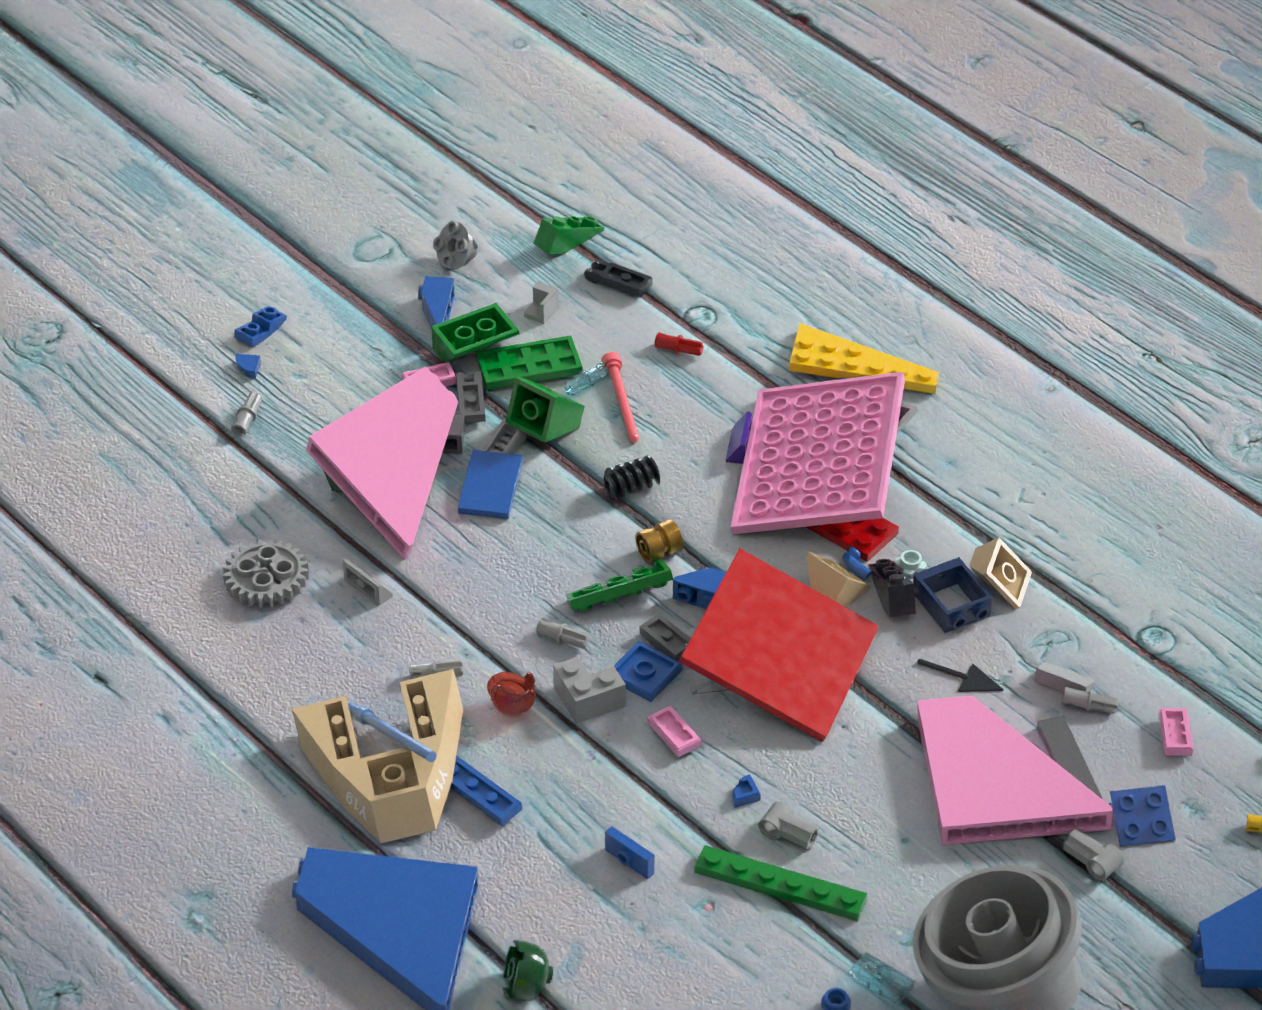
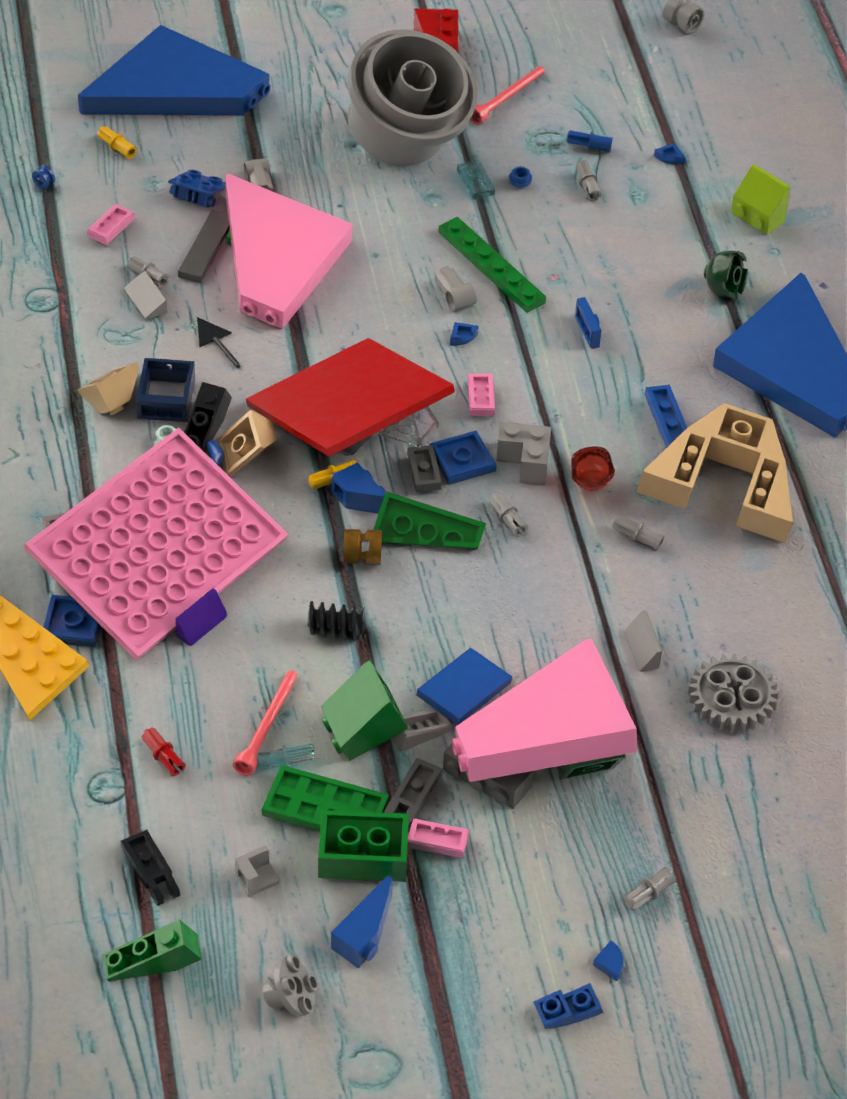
camera: 150 degrees left, 5 degrees up
medium blue bar [348,702,437,762] -> none

